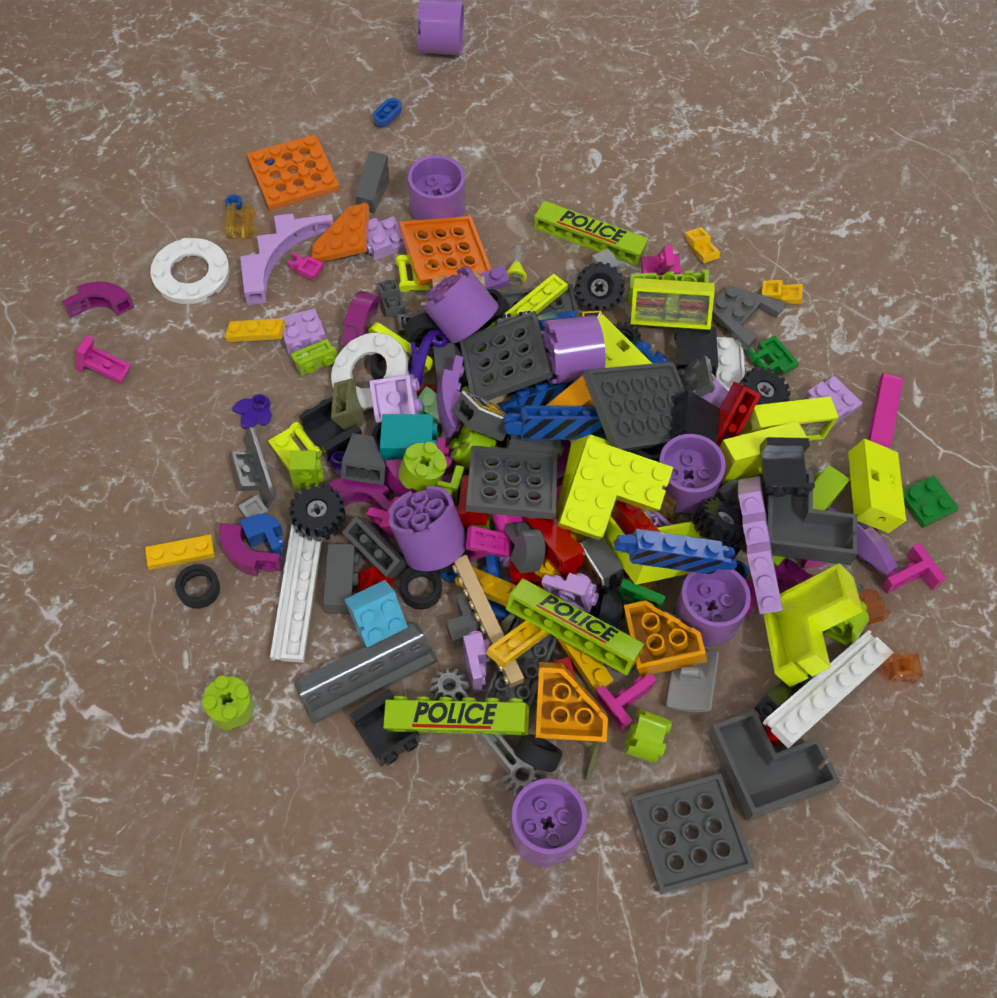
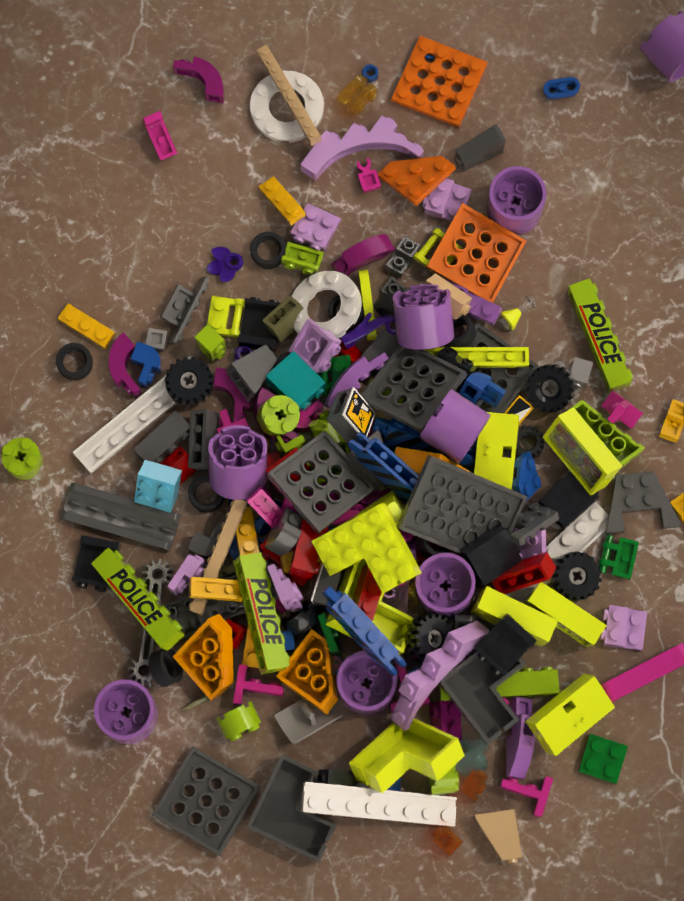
camera: 50 degrees right, 15 degrees up
none -> black tyre [250,231,286,269]
none -> tan piece [257,45,322,146]
none -> tan slope [474,809,522,864]

